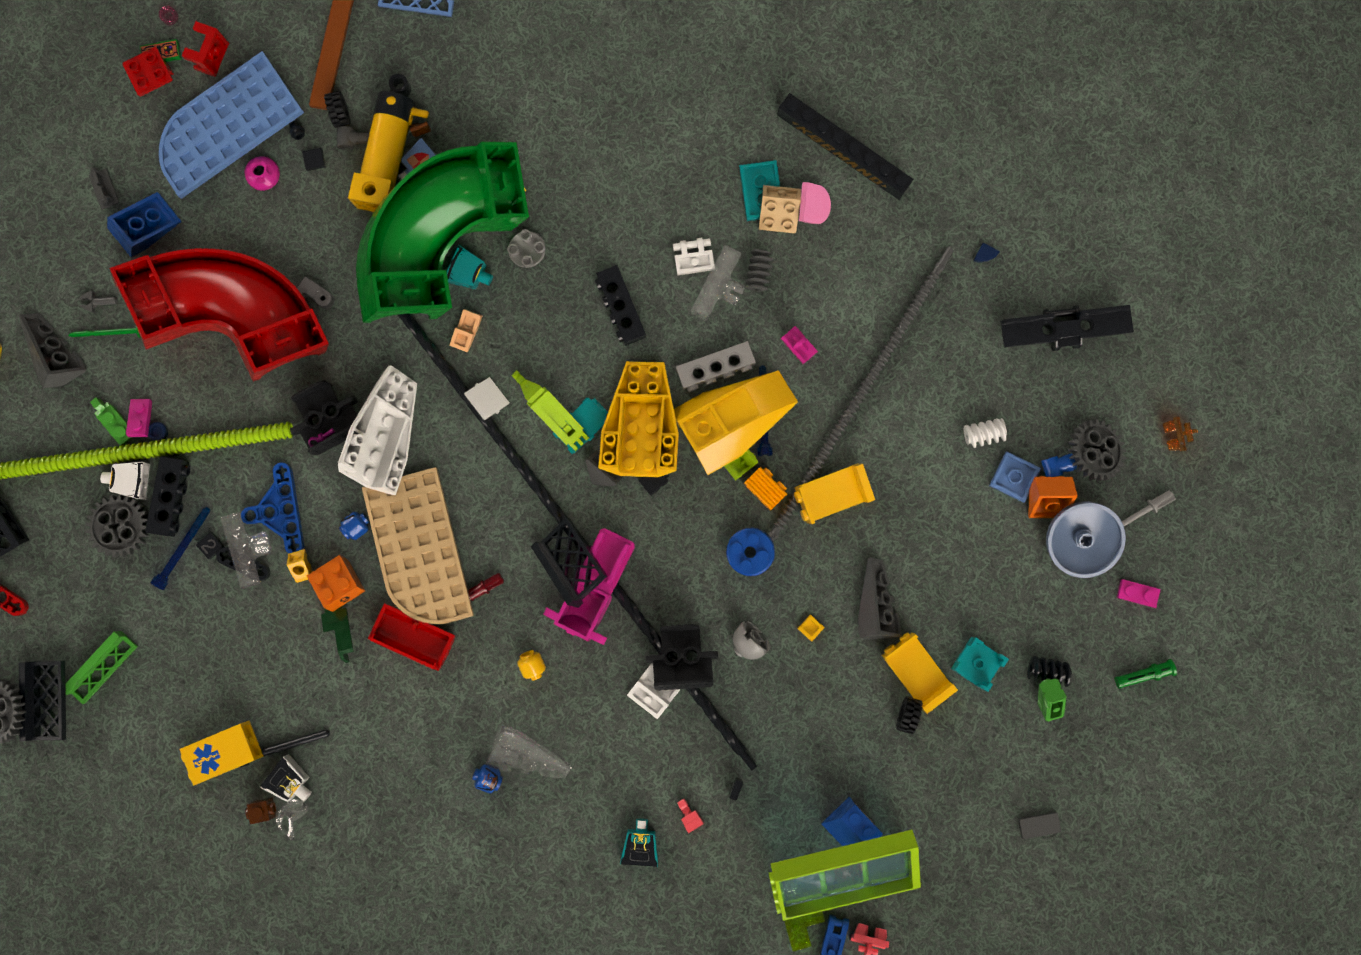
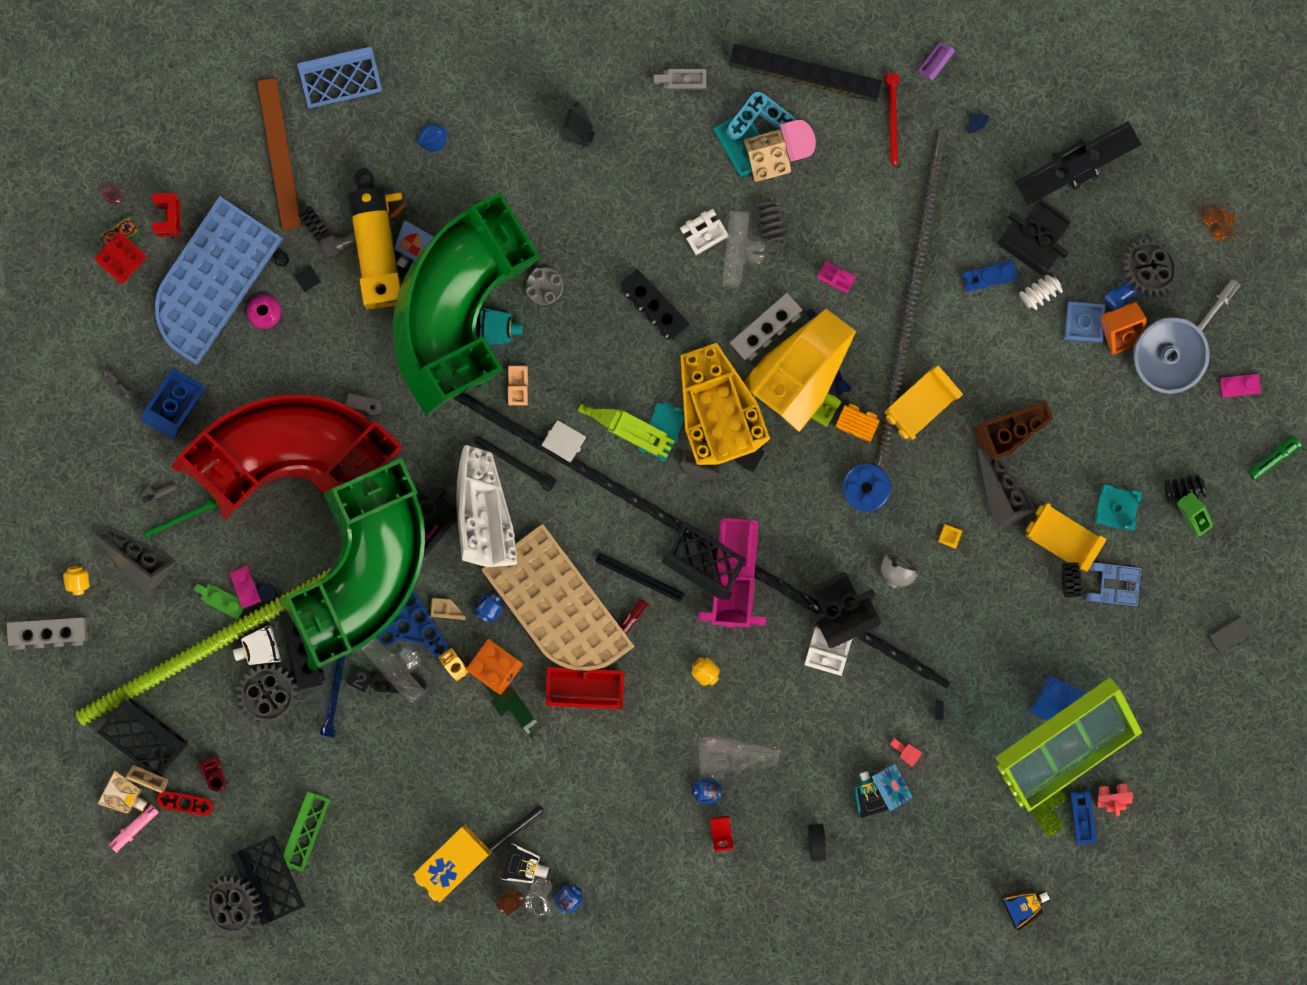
camera: 20 degrees left, 0 degrees up
none -> dark red piece [198,754,227,792]
none -> green piece [278,458,425,670]
none -> blue hat [418,124,447,152]
none -> tan tile [430,598,466,620]
none -> black piece [474,436,557,492]
none -> blue head [555,884,583,913]
none -> black wedge [563,101,595,147]
none -> black axle [595,553,684,602]
none -> light grey hinge [653,69,706,89]
none -> red bracket [710,816,734,852]
none -> medium azure beam [727,92,796,140]
none -> black tyre [808,824,827,861]
none -> tile [872,764,913,811]
none -> red piece [884,74,900,166]
none -> medium lavender plate [917,42,955,81]
none -> blue plate [961,260,1018,292]
none -> reddish brown wedge [972,401,1053,460]
none -> black piece [998,200,1072,276]
none -> medium blue flag [1085,562,1141,606]

